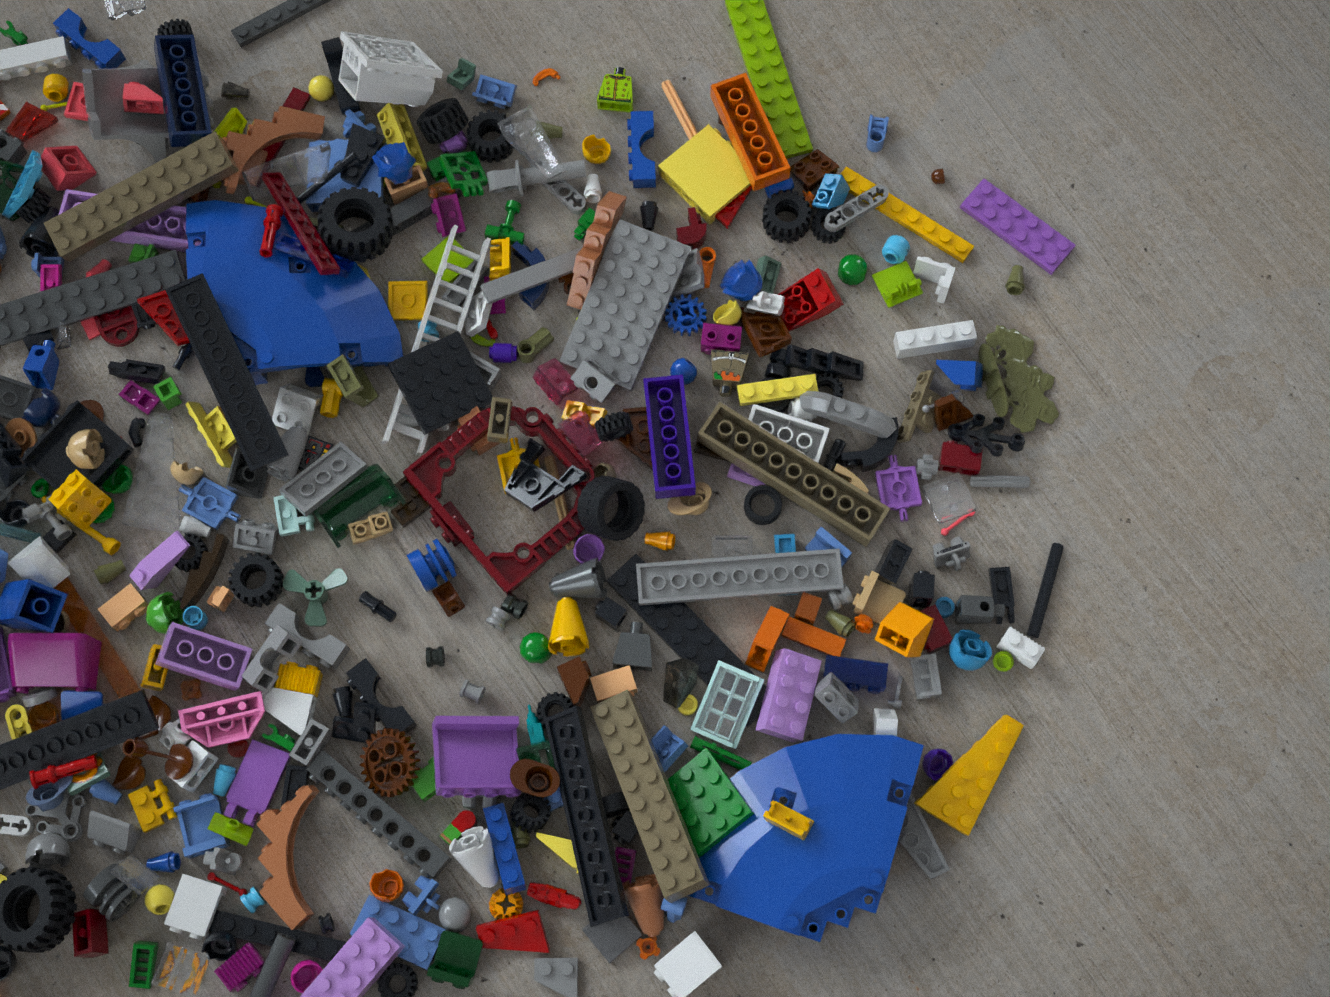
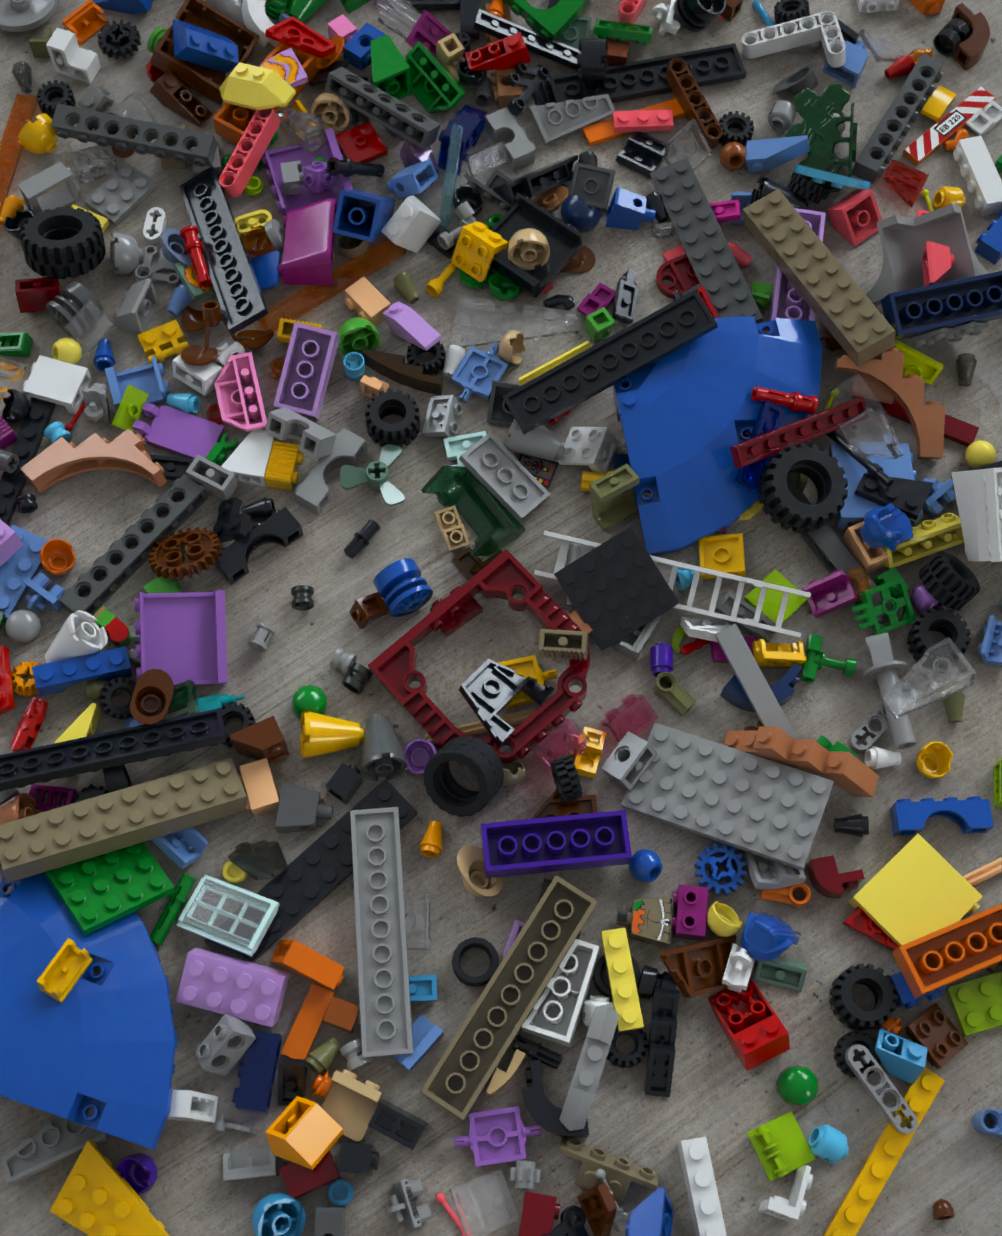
camera: 85 degrees right, 5 degrees down
none -> black slope [278,1058,307,1106]

